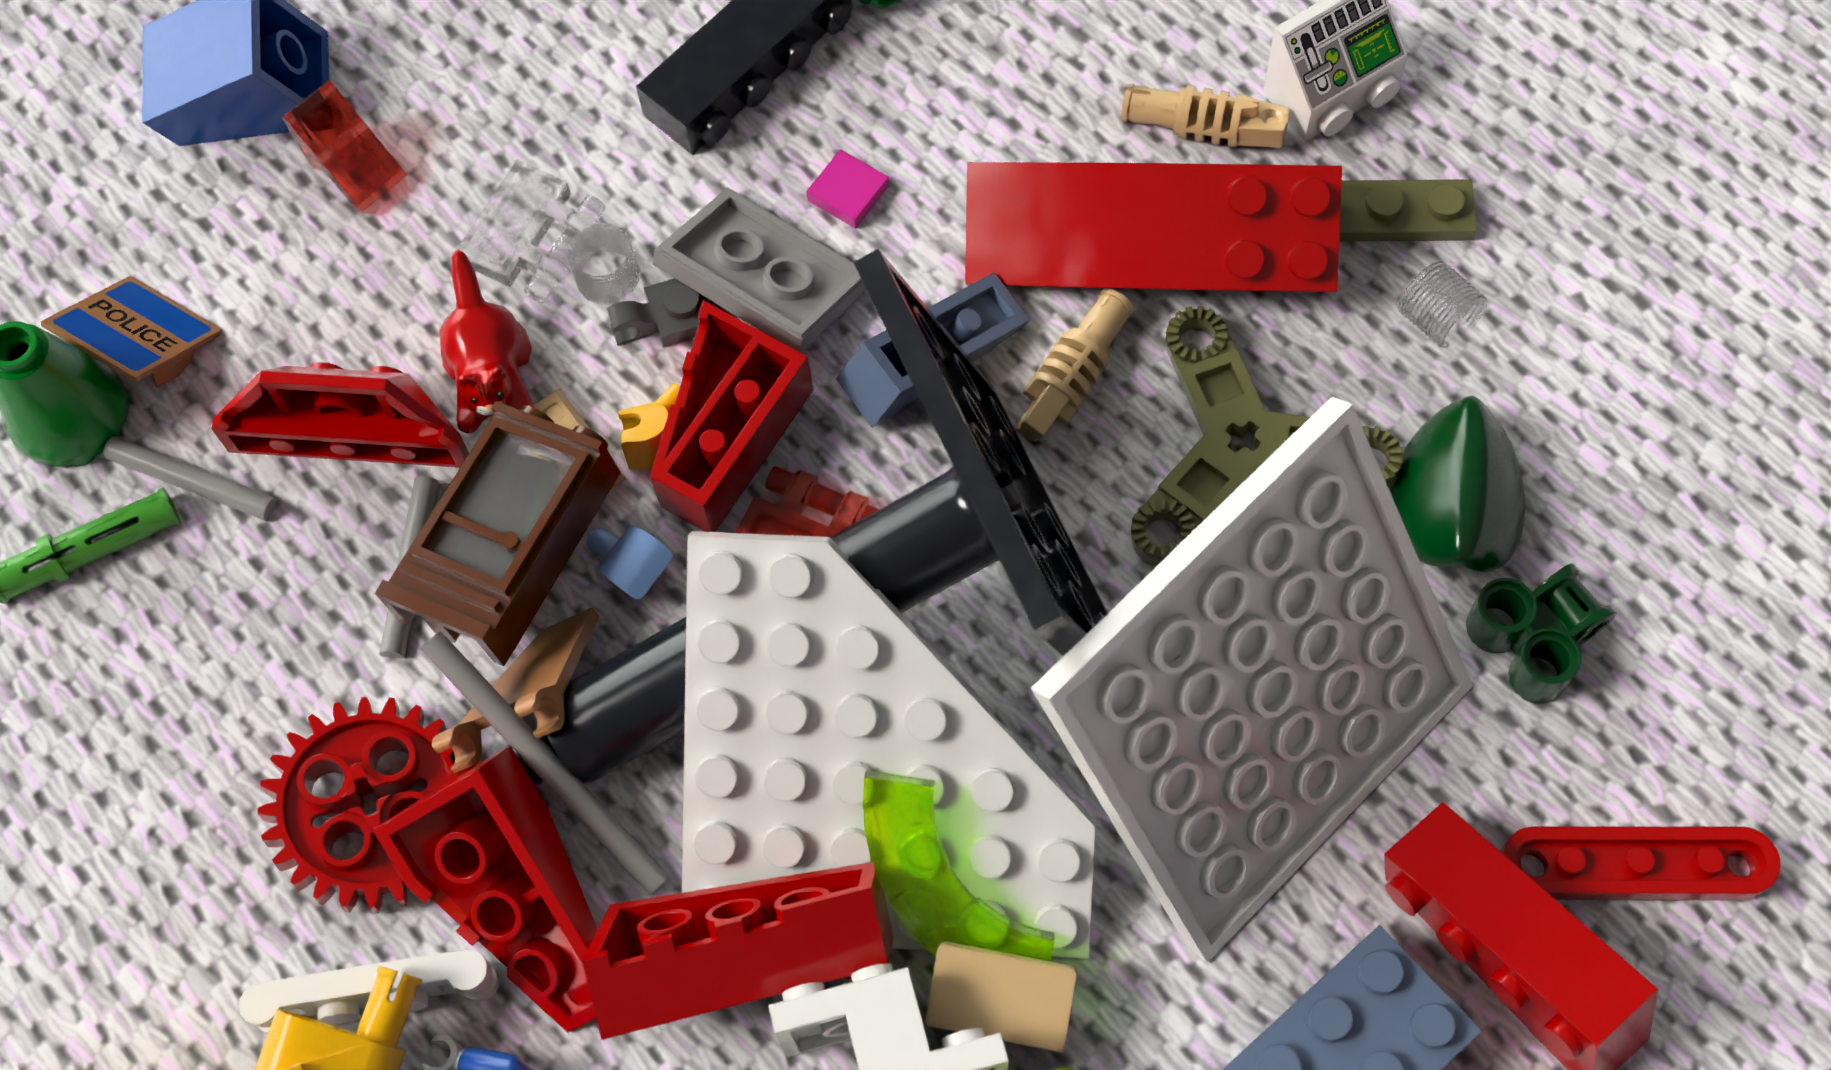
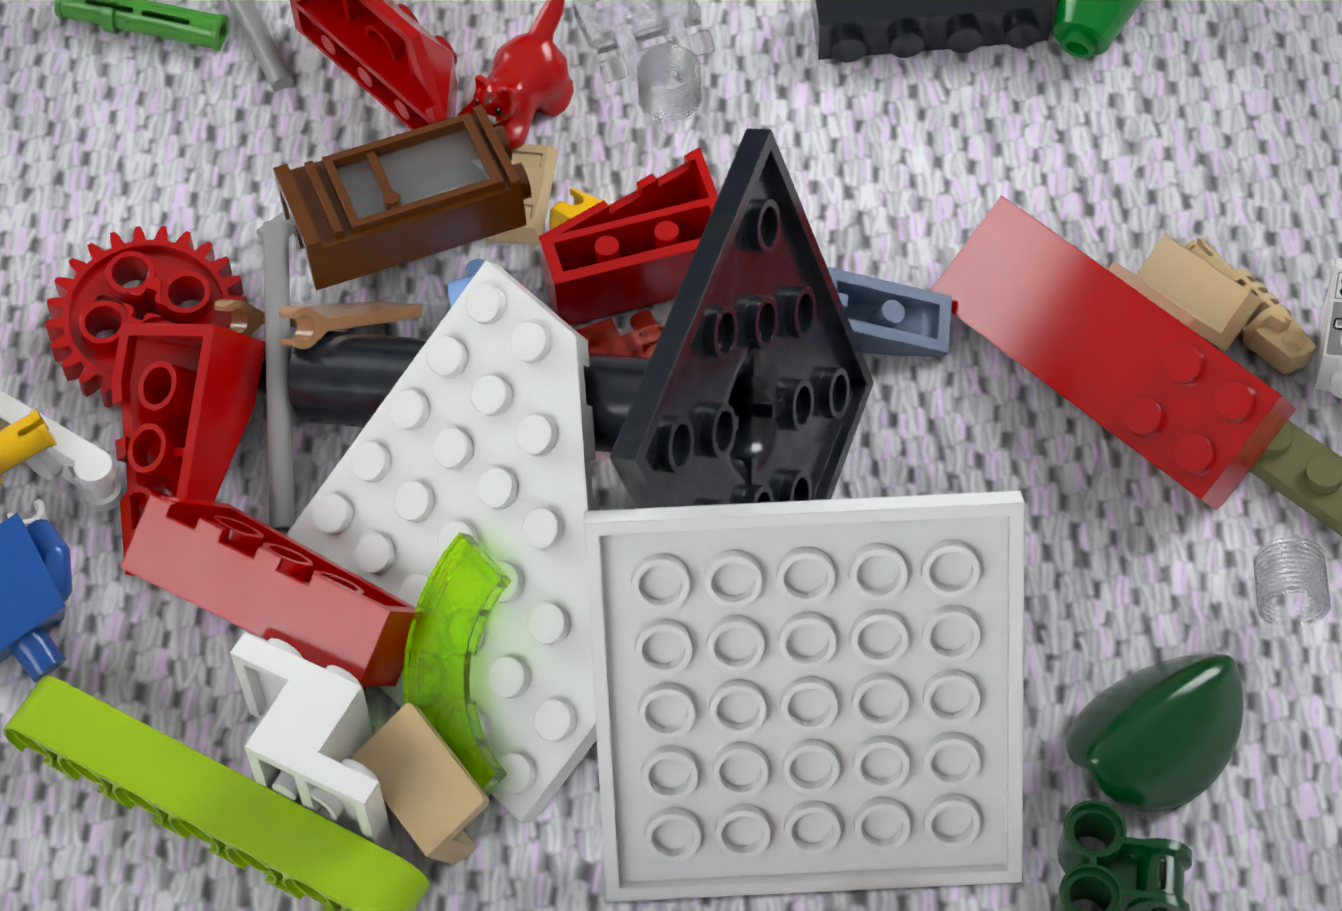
camera: 40 degrees right, 10 degrees down
dark grey plate [607,278,714,348] -> none
light grey tile [653,187,866,353] -> none
dark pink tile [806,149,889,229] -> none
tan hinge [1015,288,1135,443] -> none
olive piece [1131,306,1403,566] -> none
none -> tan panel [1108,234,1262,351]

